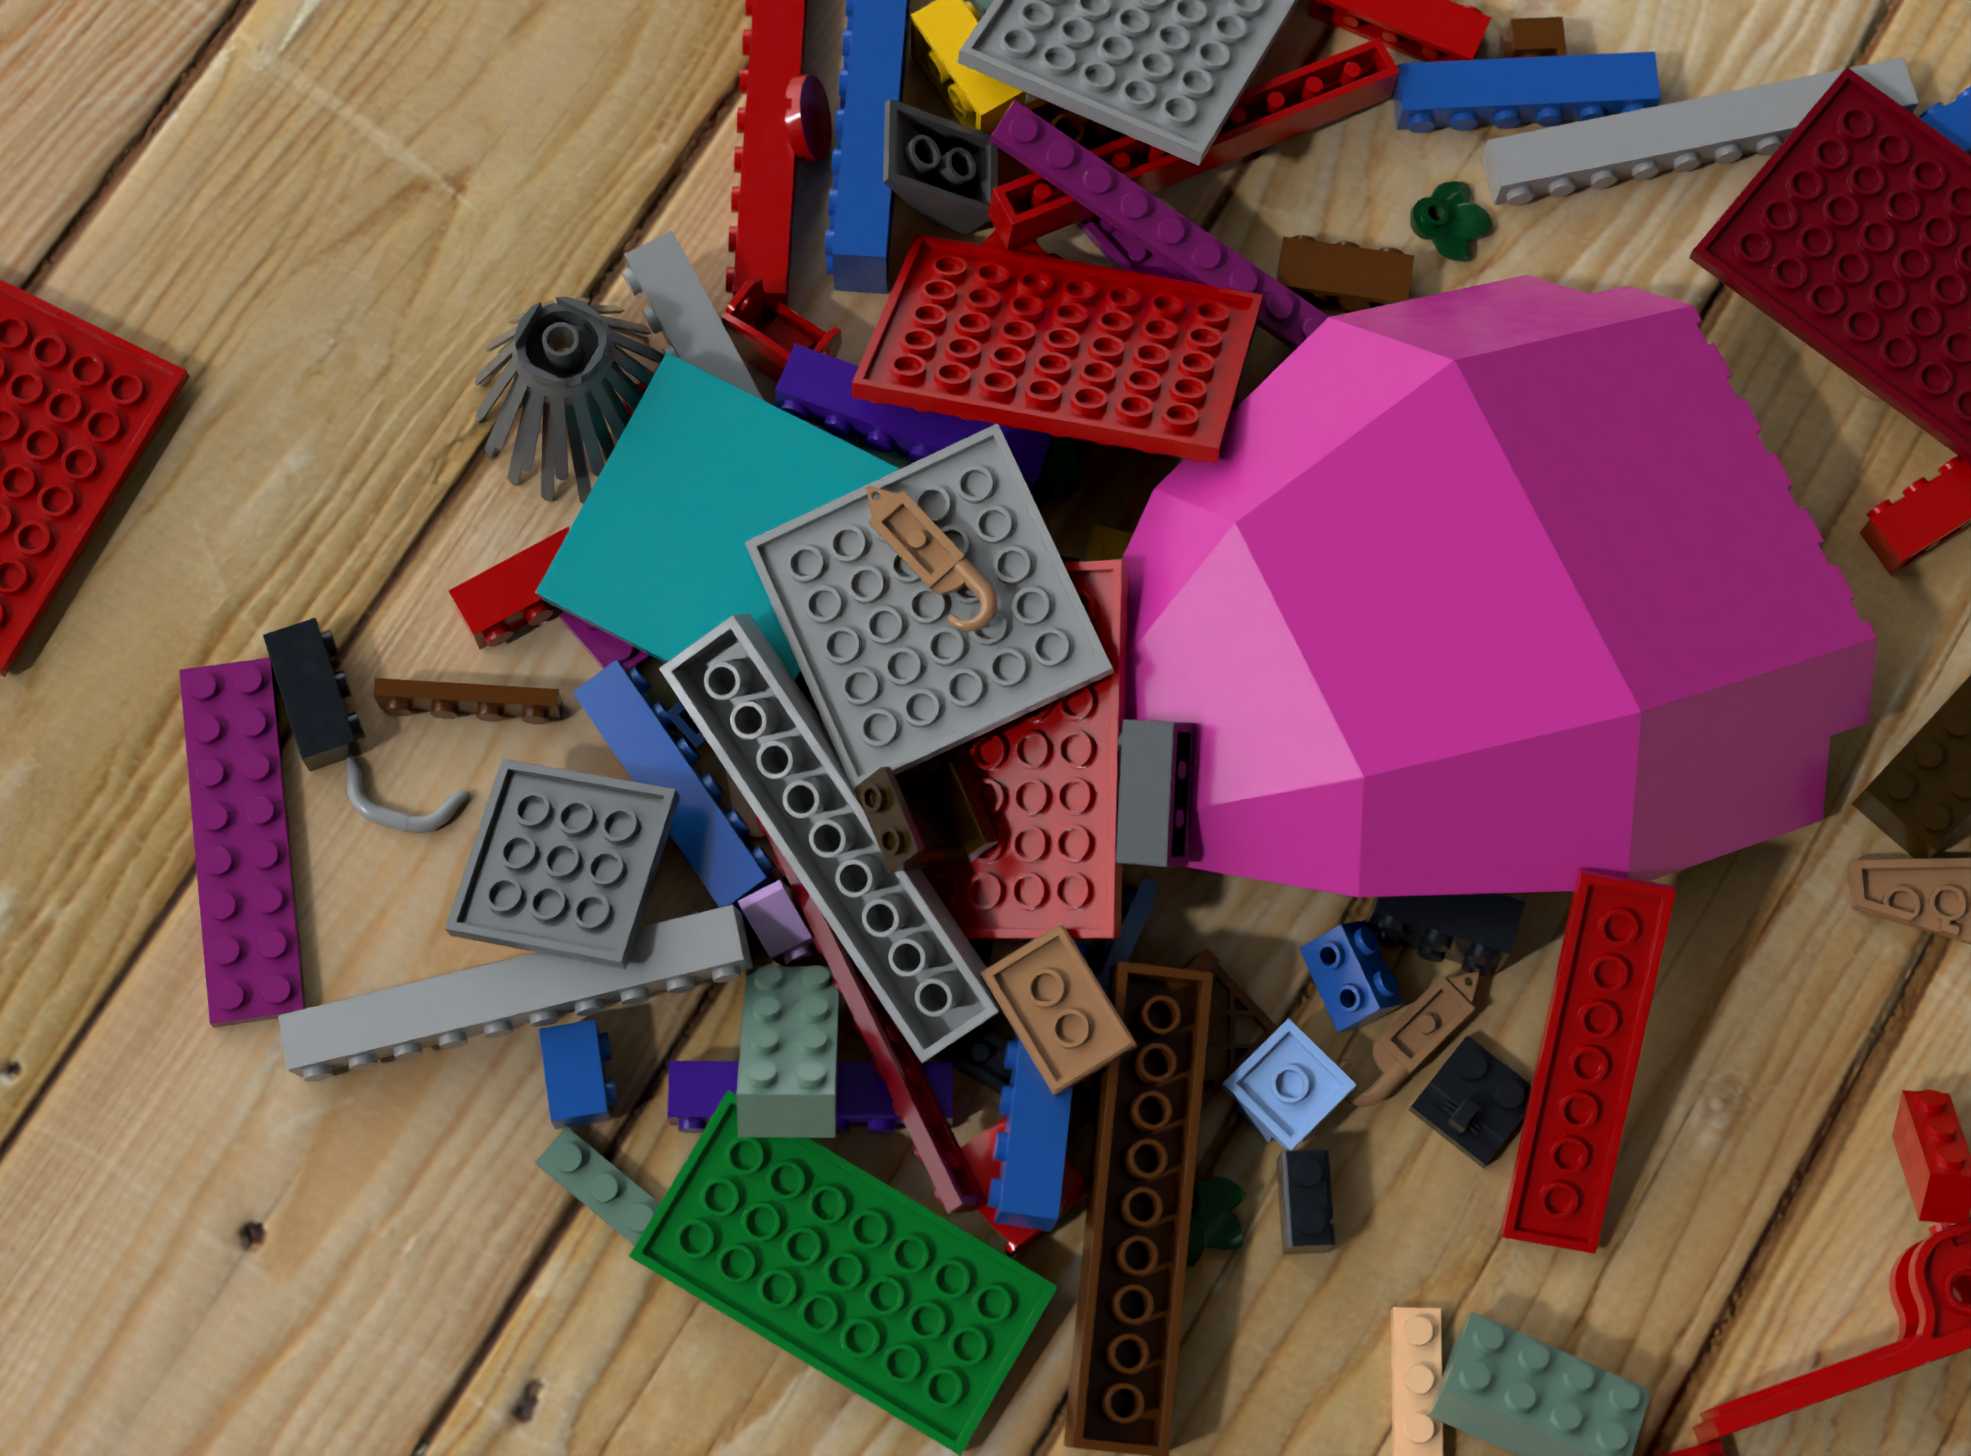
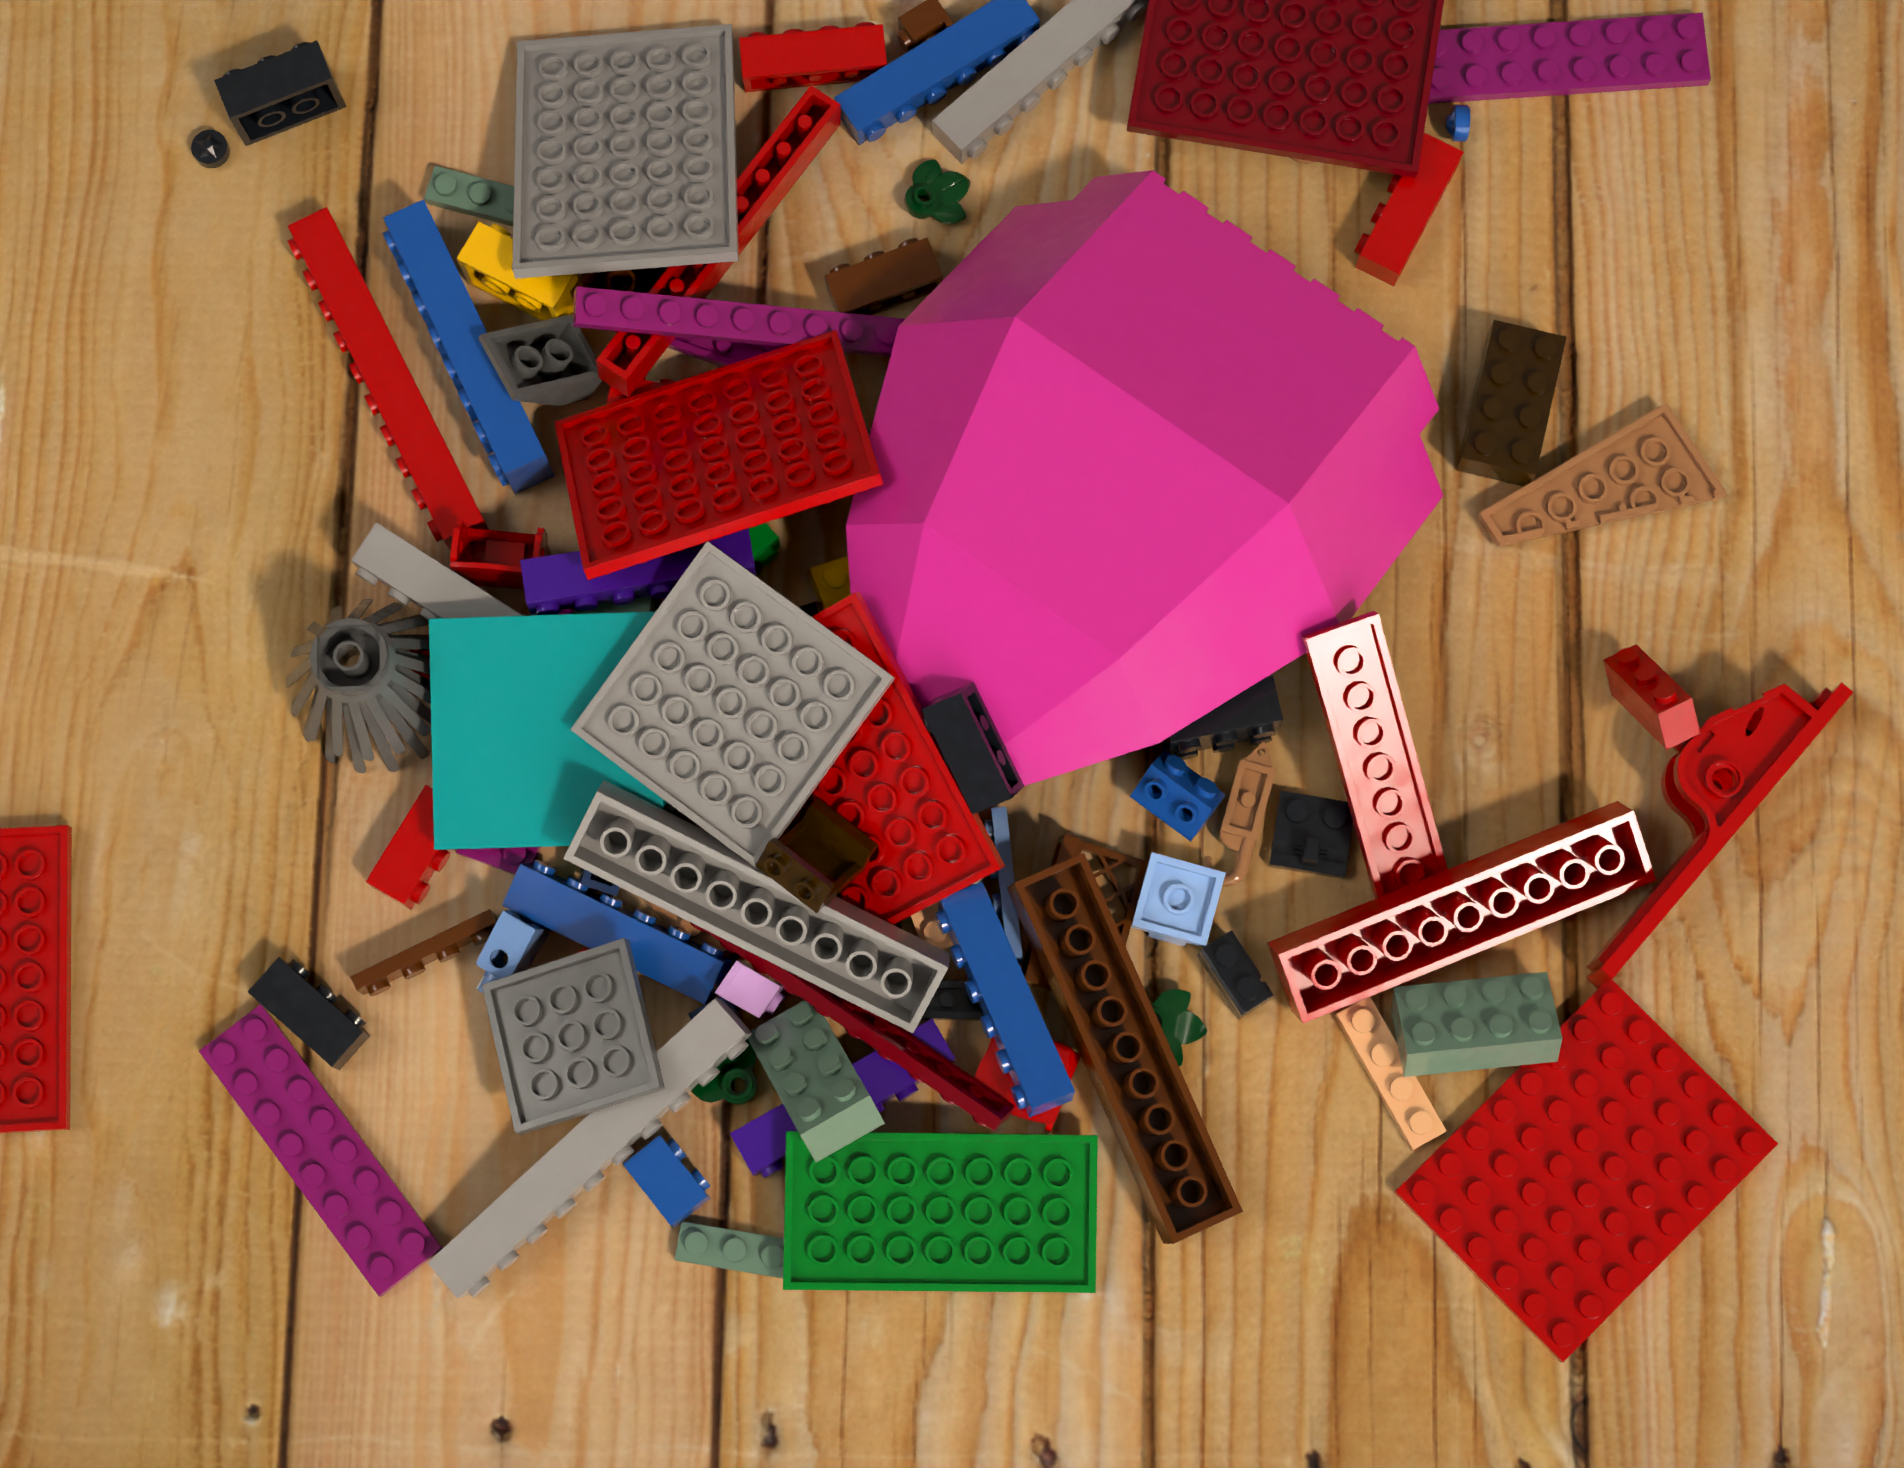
camera: 25 degrees left, 5 degrees up
light grey animal [346,757,470,834] -> none
red tile [785,74,832,163] -> none
medium nougat plate [866,486,998,632] -> none
medium nougat tile [981,923,1137,1097] -> none
none -> medium blue torso [476,910,551,994]
none -> dark green plate [691,1039,757,1105]
none -> red brick [1267,801,1656,1024]

